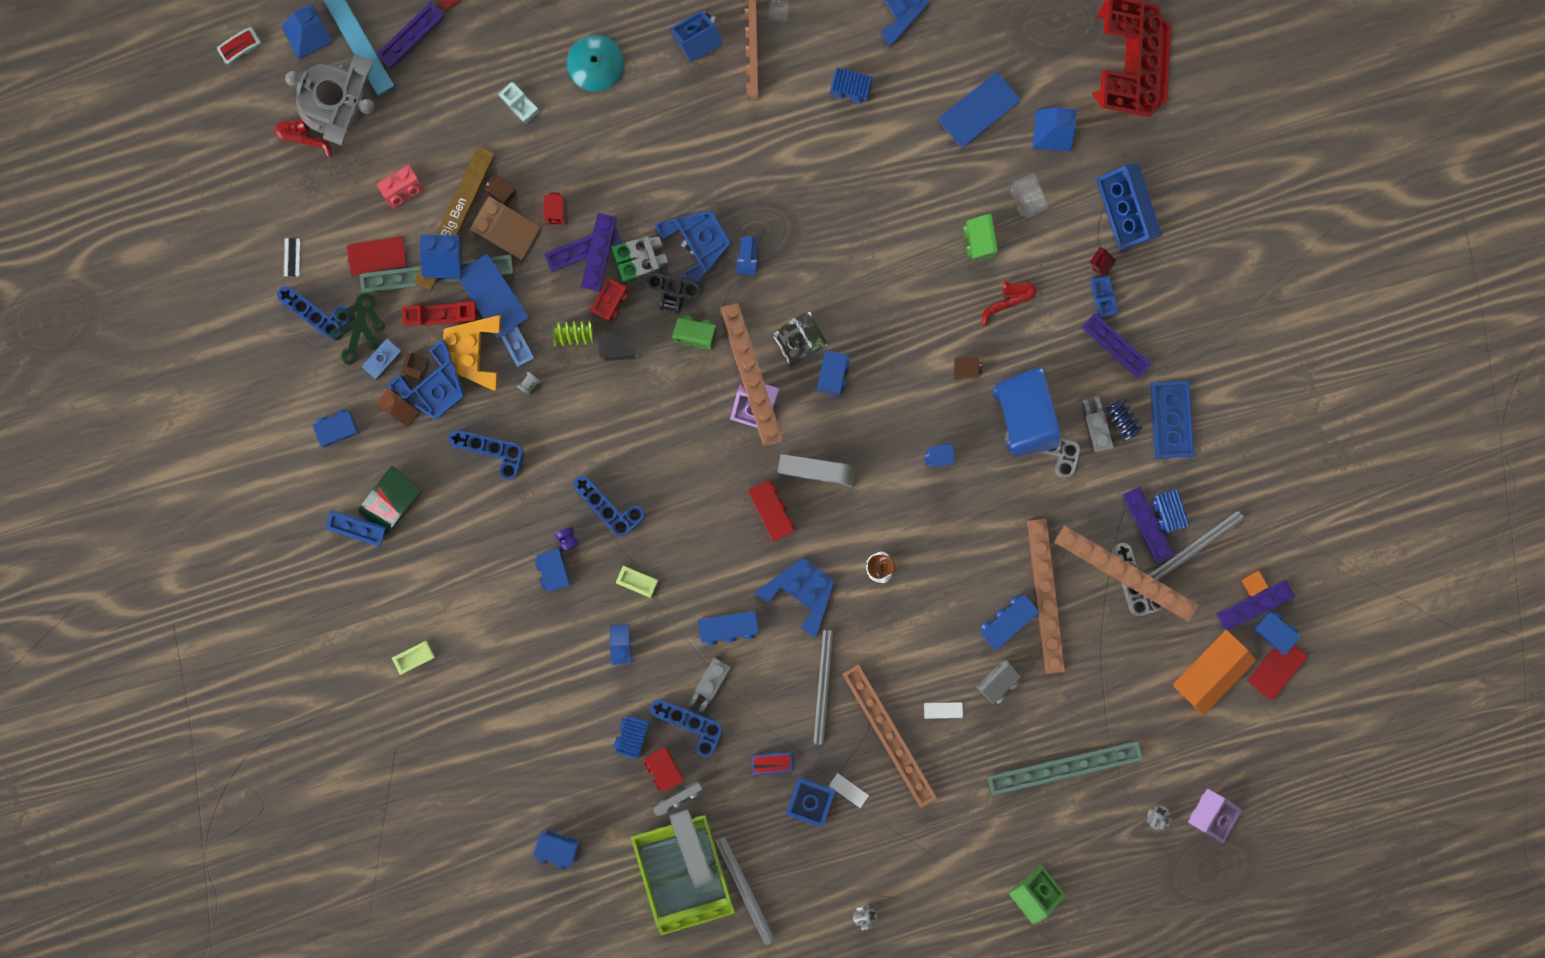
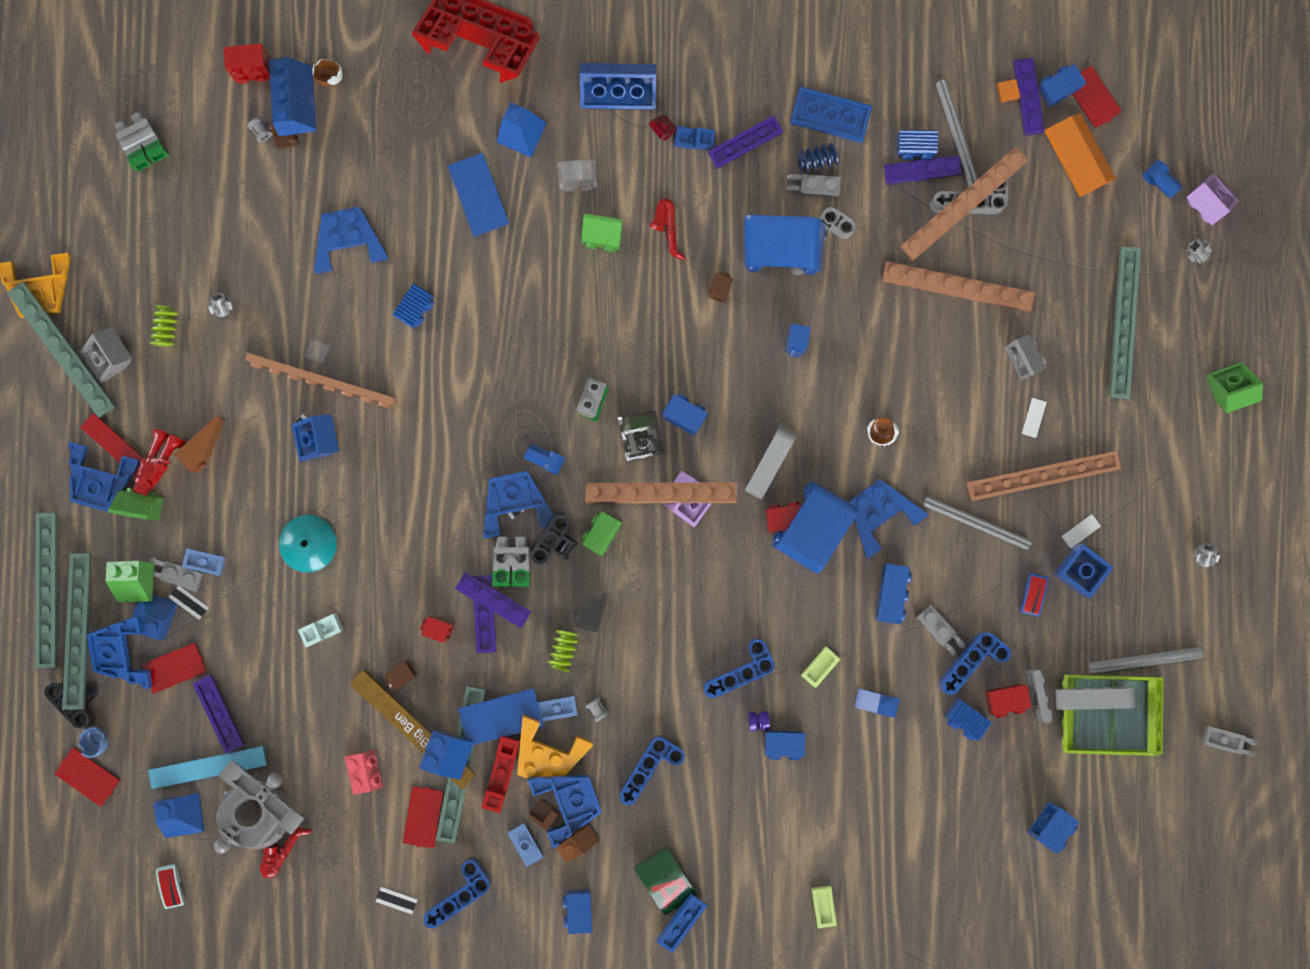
camera: 80 degrees left, 0 degrees up
dark green plant [330,293,385,365] -> none
medium nougat slope [470,197,541,261] -> none
red bracket [589,278,629,322] -> none
blue brick [979,594,1039,650] -> none
none -> light grey hips [577,377,609,422]
none -> blue windscreen [771,481,859,573]
none -> blue piece [1143,160,1183,199]

